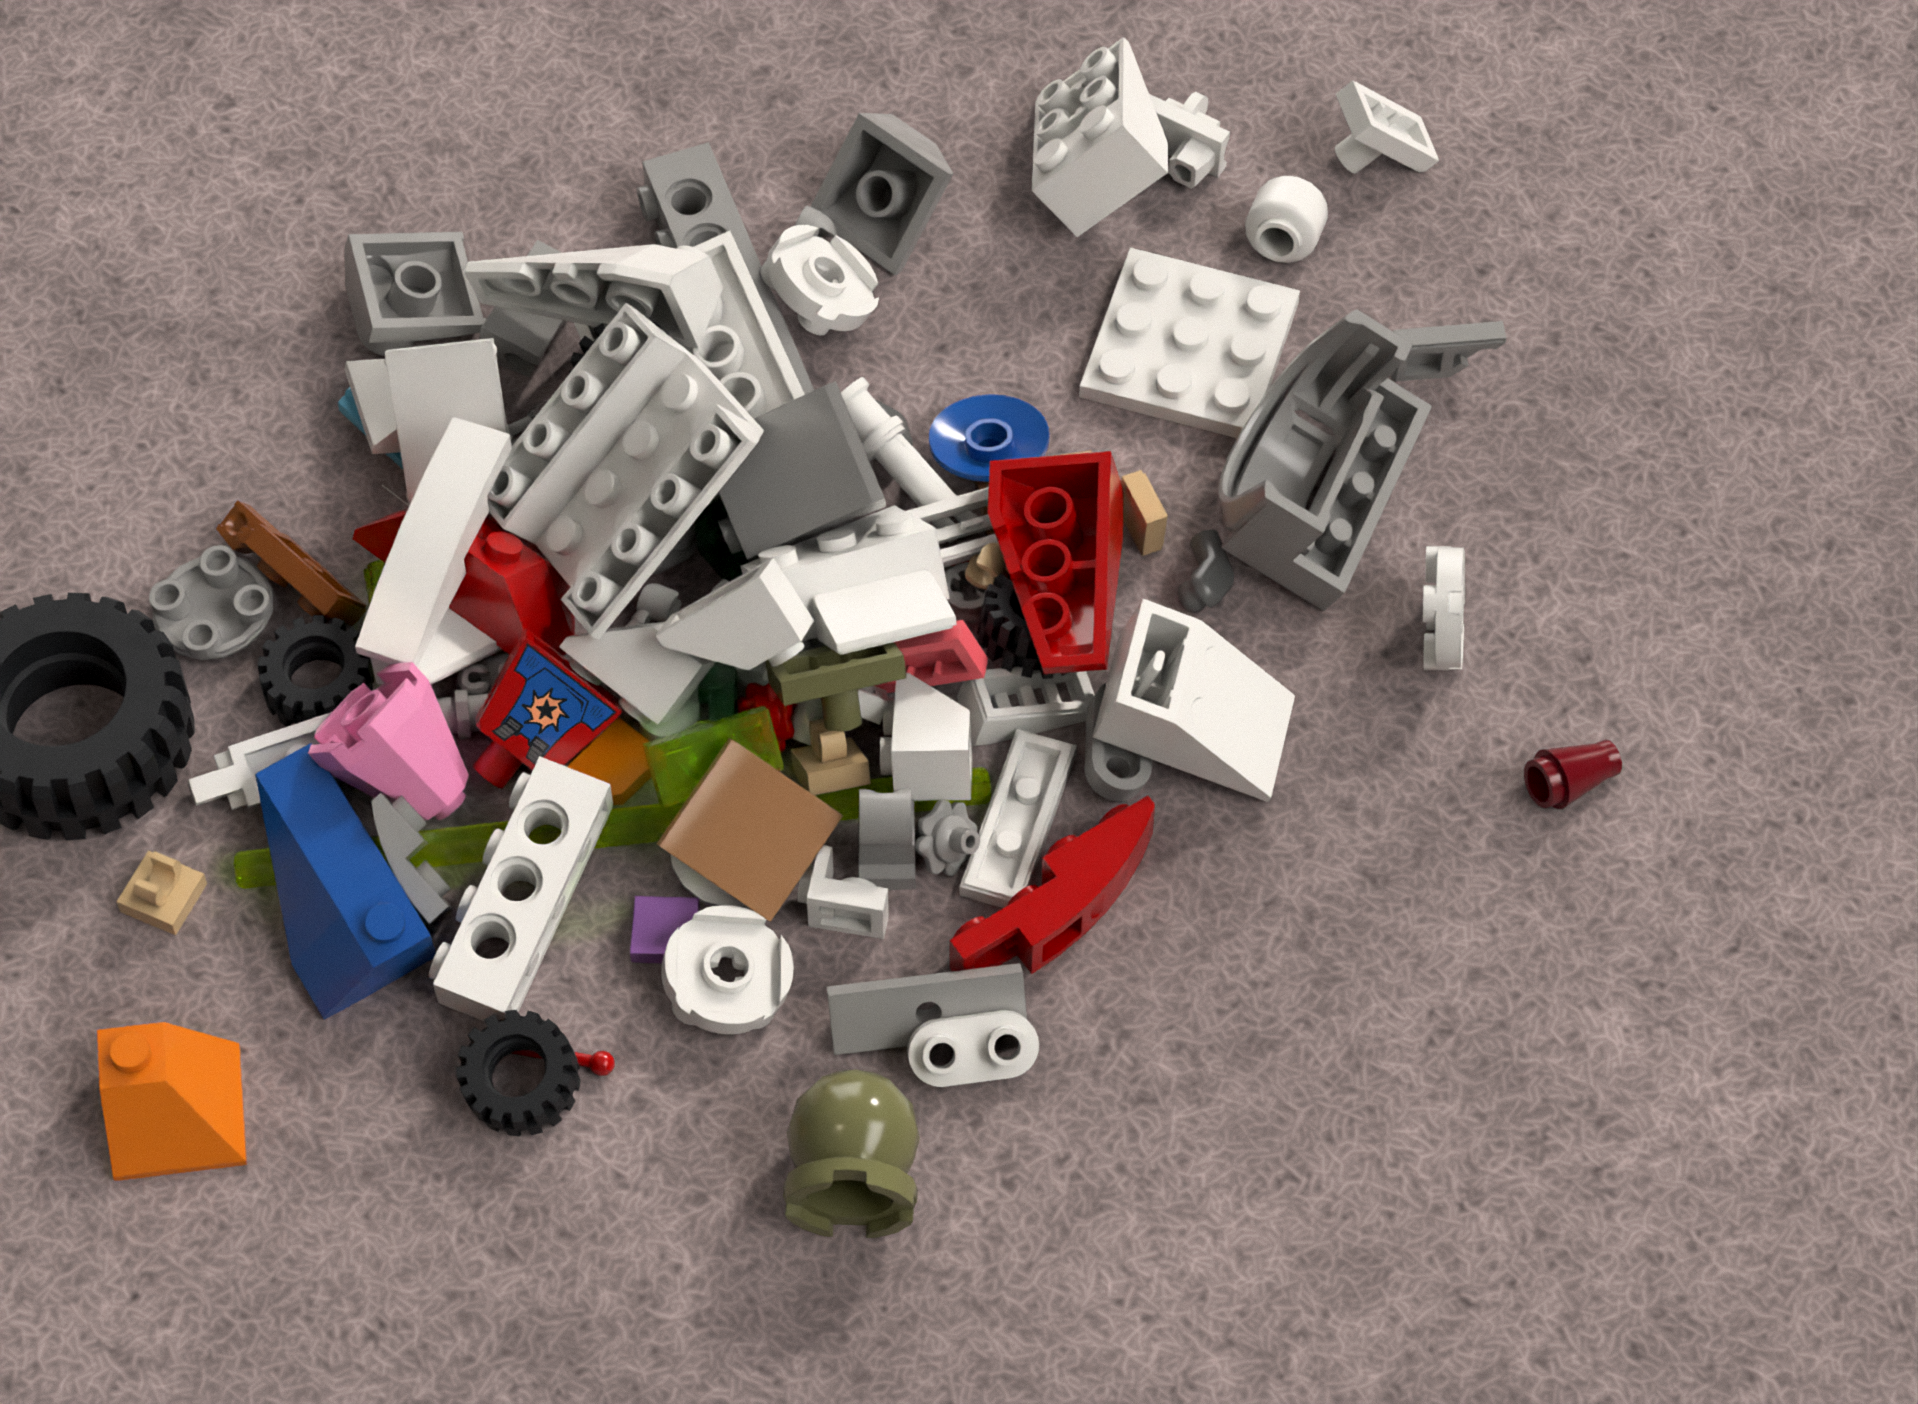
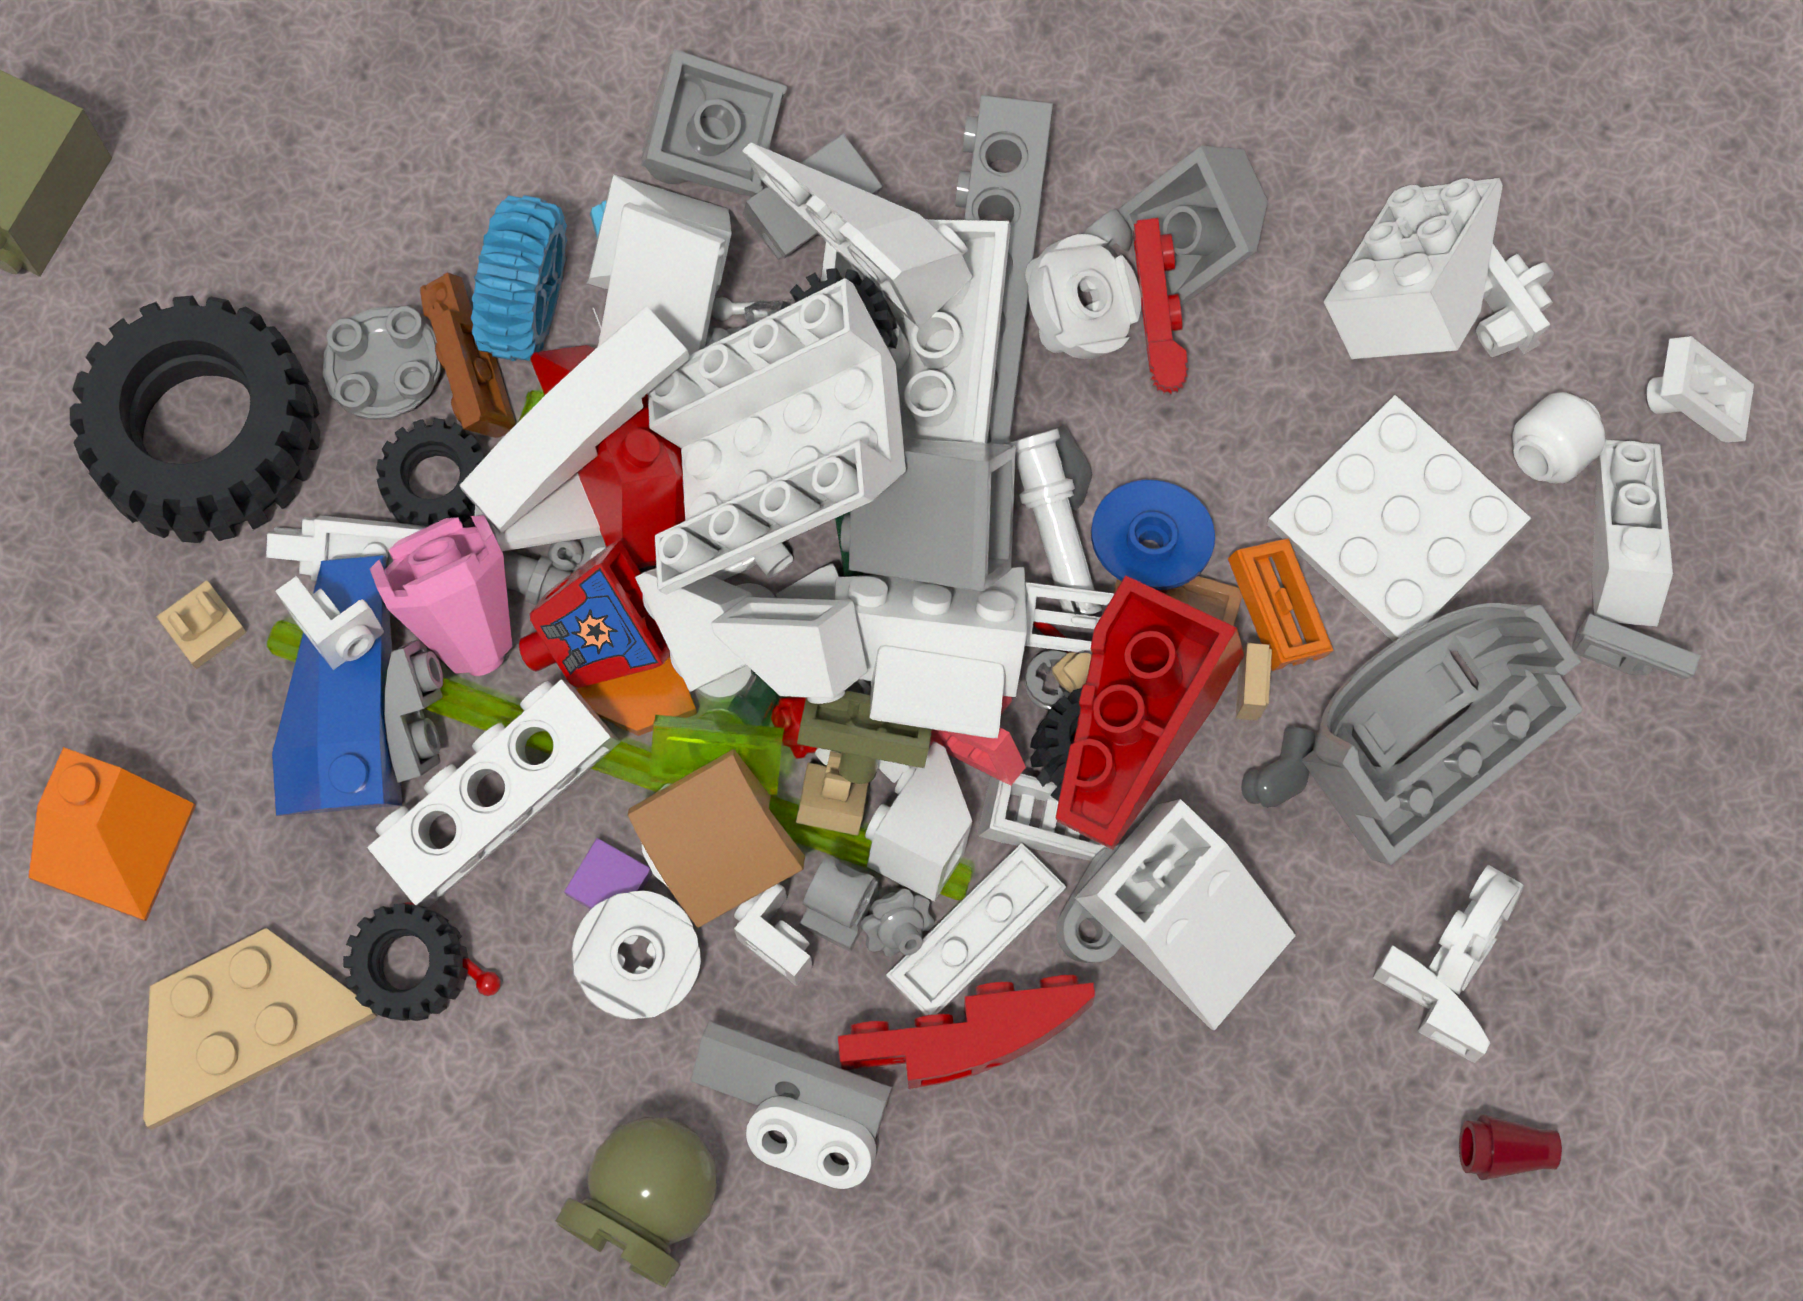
camera: 30 degrees right, 15 degrees up
none -> tan wing [143,928,377,1130]
none -> white bracket [275,576,384,670]
none -> dark azure gear [471,195,568,361]
none -> red hinge [1133,218,1188,395]
none -> orange tile [1228,538,1334,671]
none -> white slope [1373,945,1490,1063]
none -> white slope [1592,439,1673,627]

